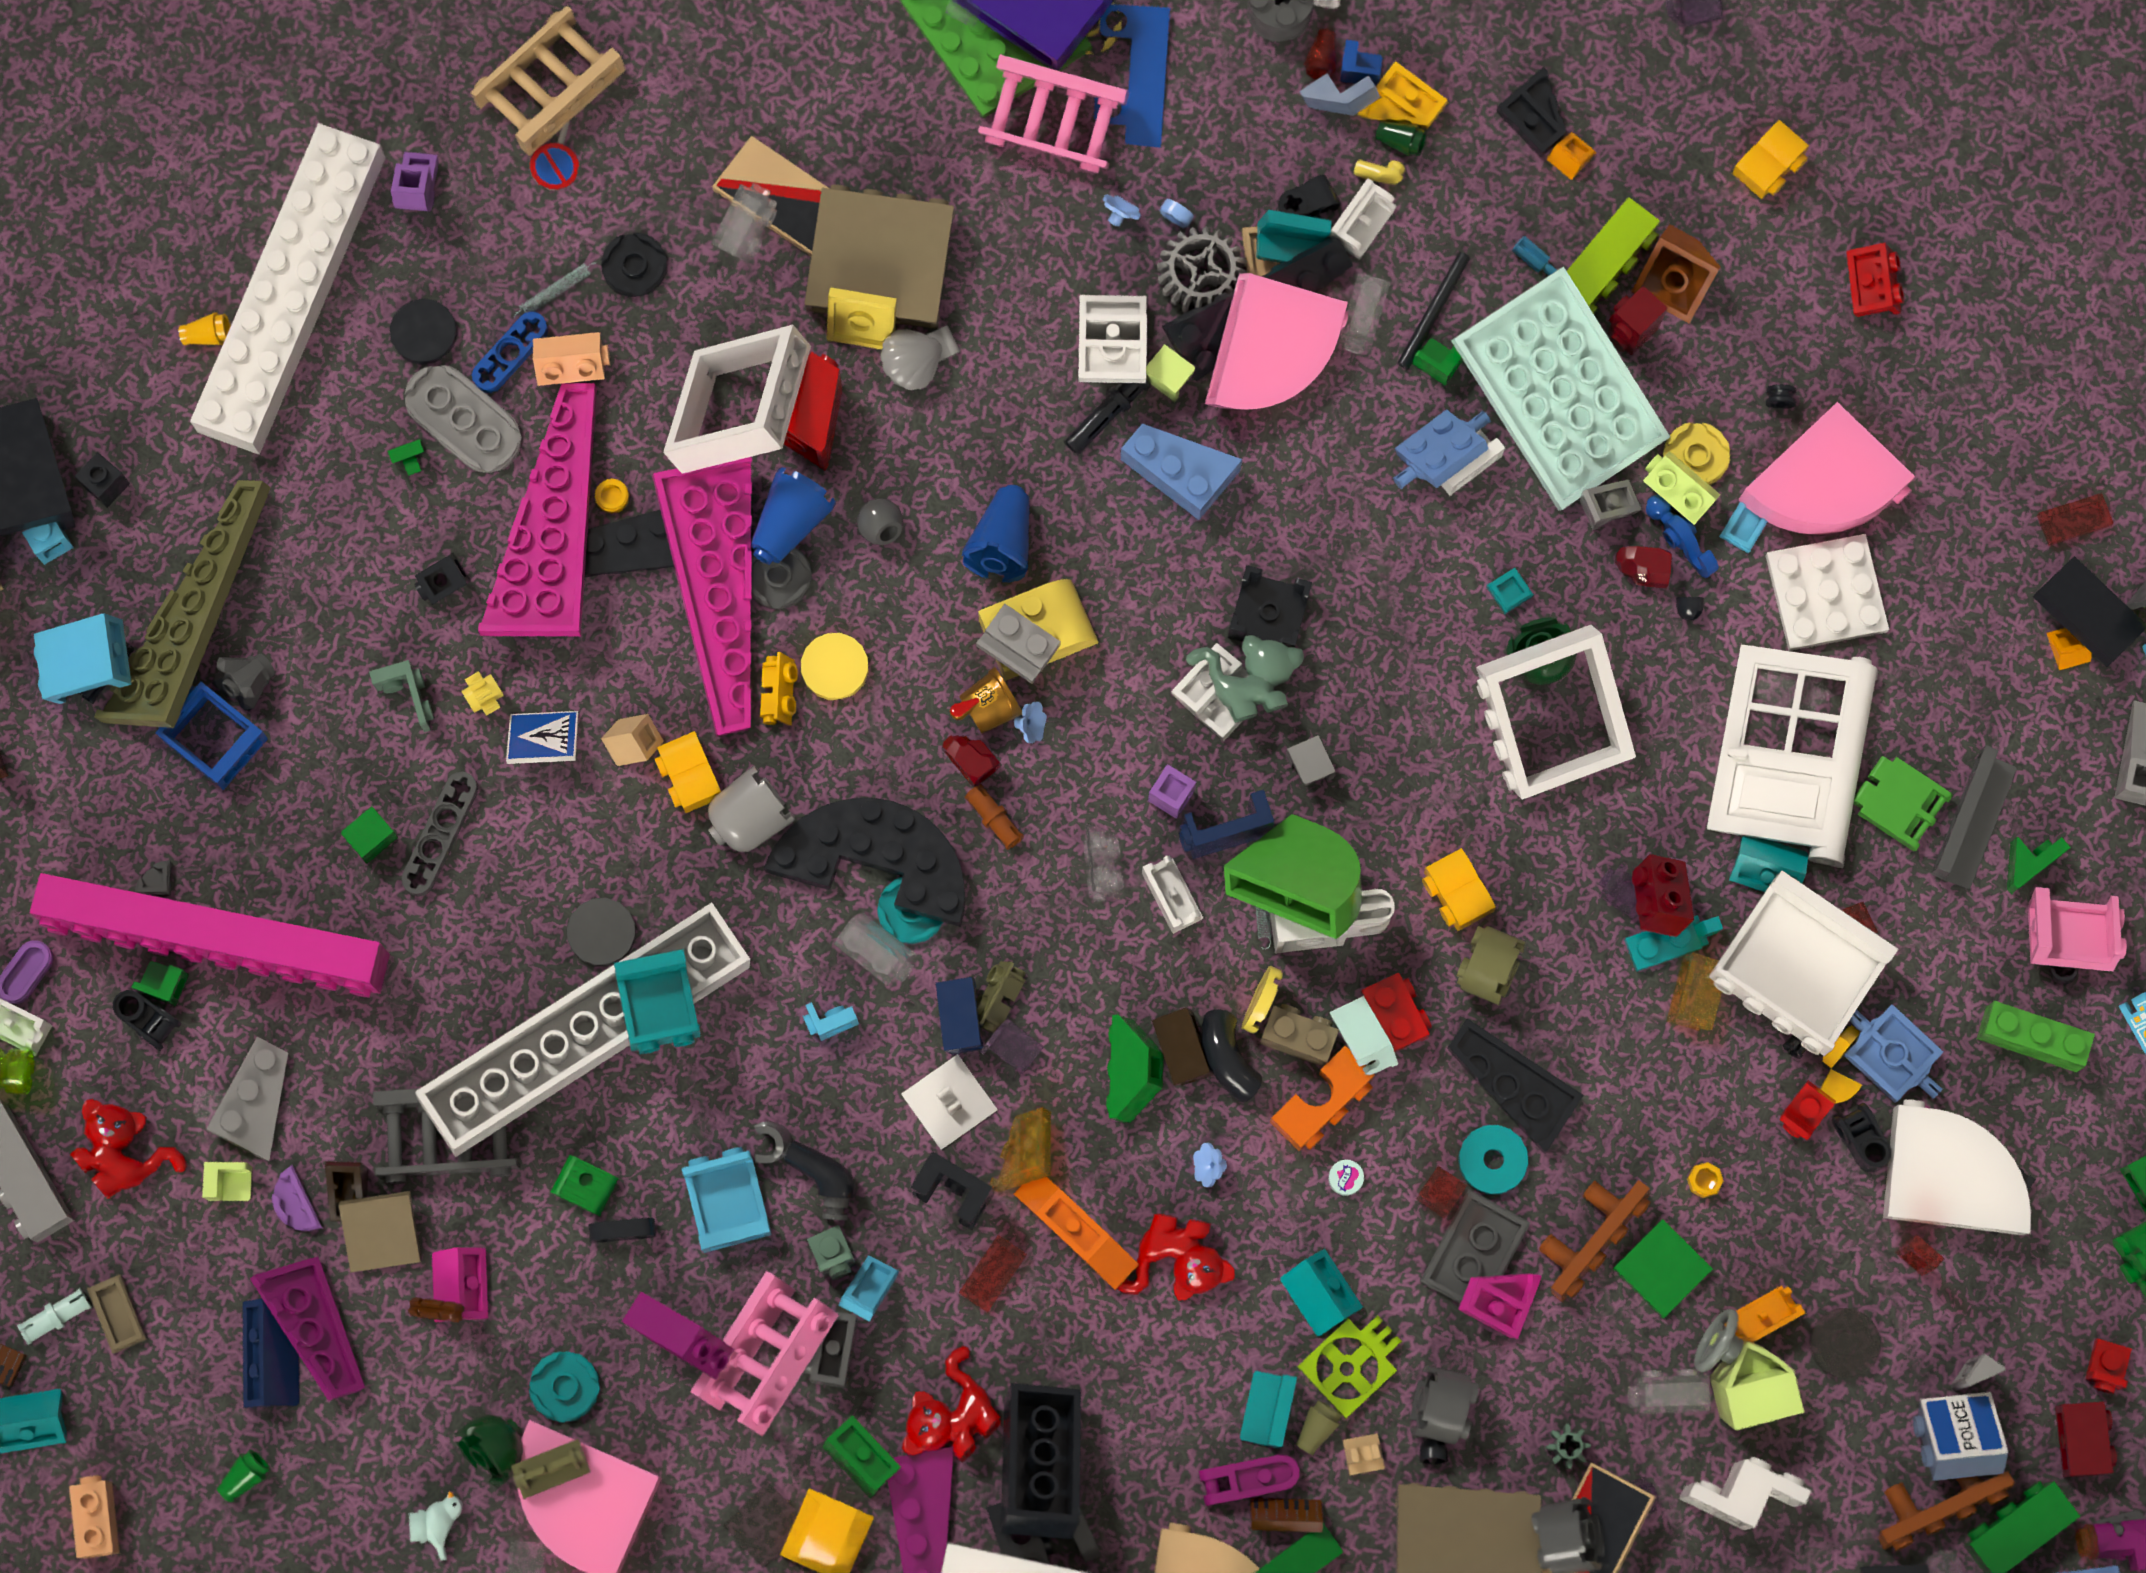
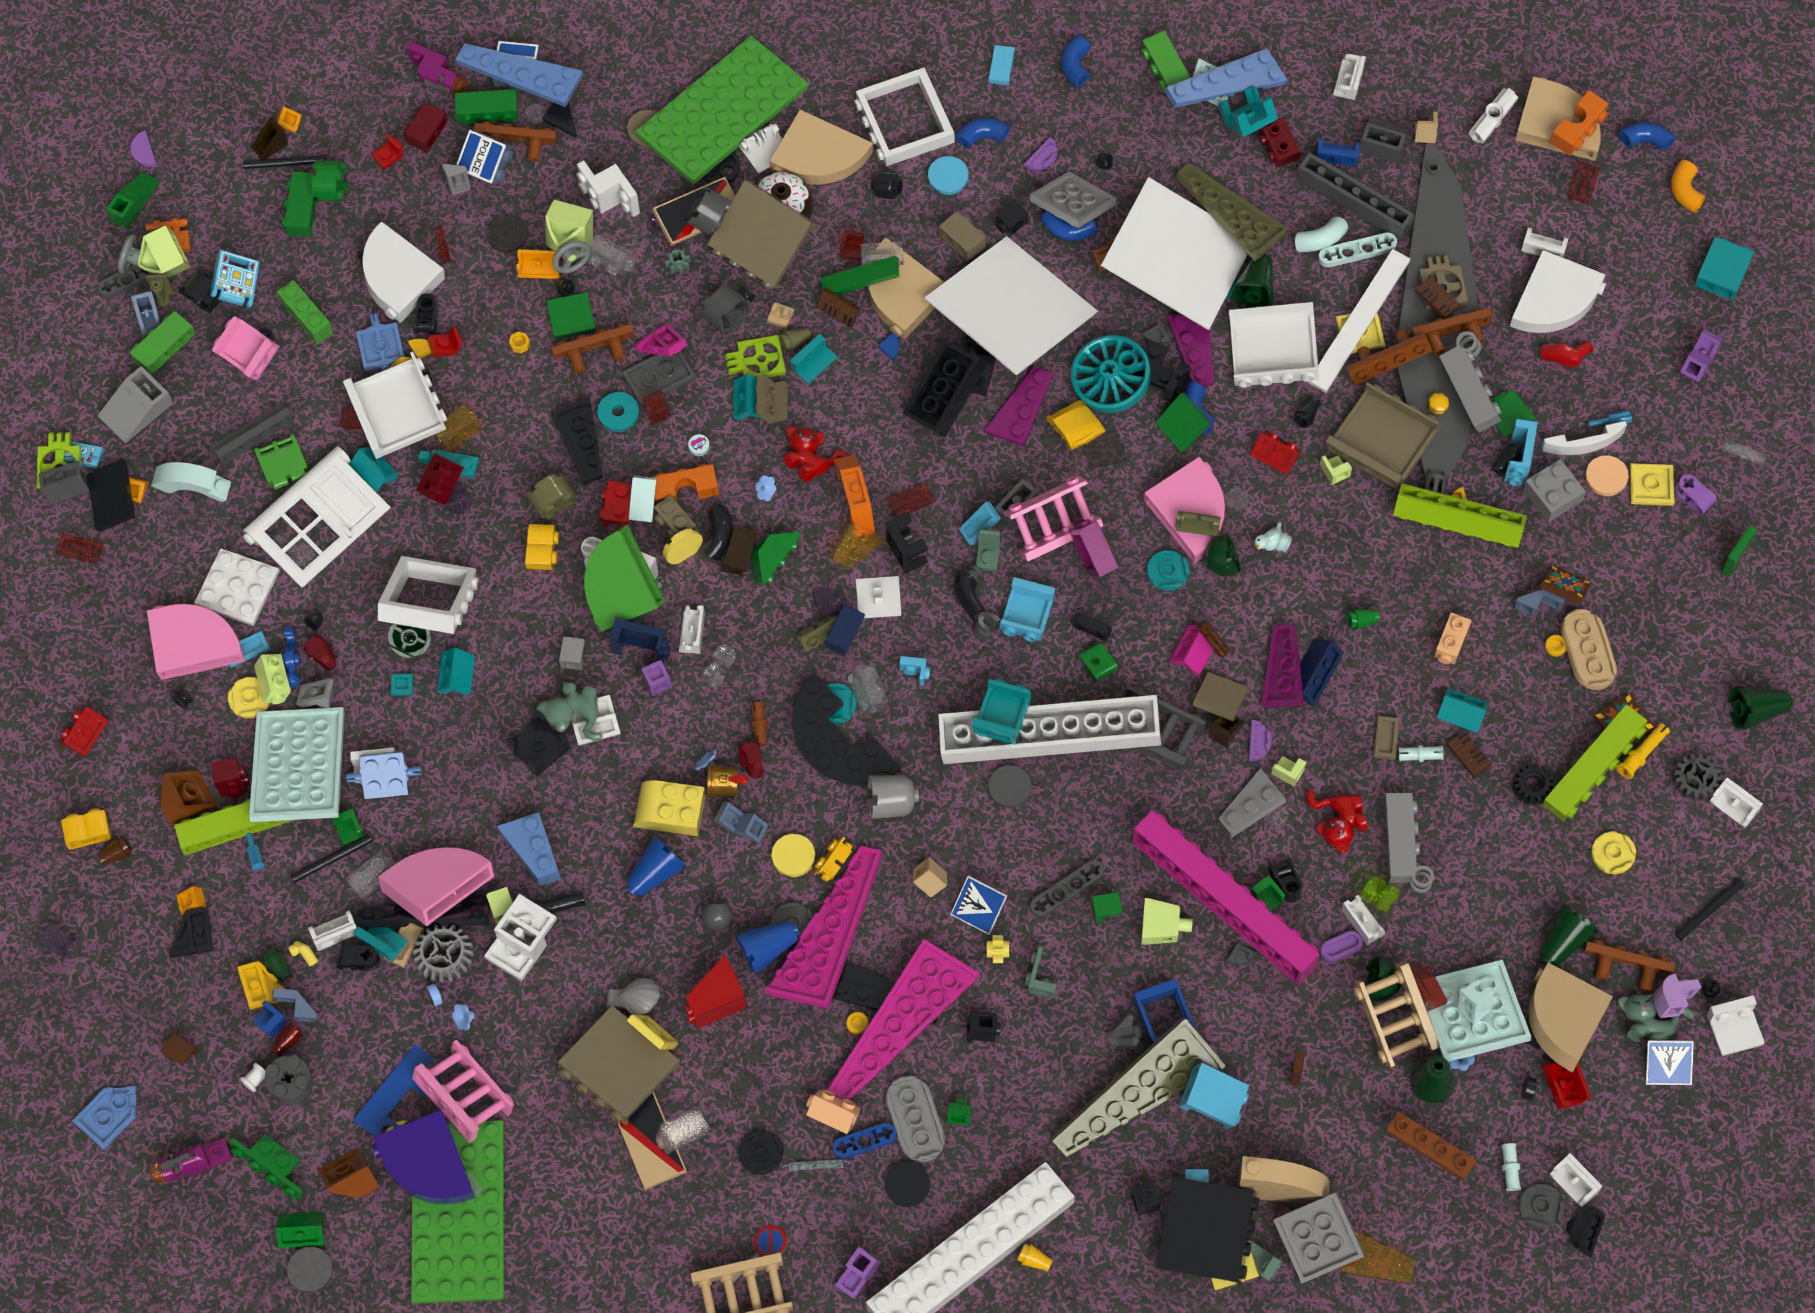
camera: 145 degrees left, 10 degrees down
yellow brick [655,731,721,813] -> none
white window [663,325,811,474] -> none
green panel [822,1415,901,1499] -> none
red animal [902,1346,1001,1462] -> none
light grey plate [976,604,1061,684] -> none
magenta plate [1198,1455,1300,1507] -> none
green slope [2007,837,2071,894] -> none
none -> reddish brown cone [98,837,133,866]
none -> light aqua arch [151,462,231,502]
none -> teal panel [437,647,475,695]
none -> black hinge [557,279,575,296]
none -> sand blue slope [714,802,768,844]
none -> dark tan bracket [755,375,788,424]
none -> blue tile [878,333,899,361]
none -> yellowish green torso [1141,898,1193,945]

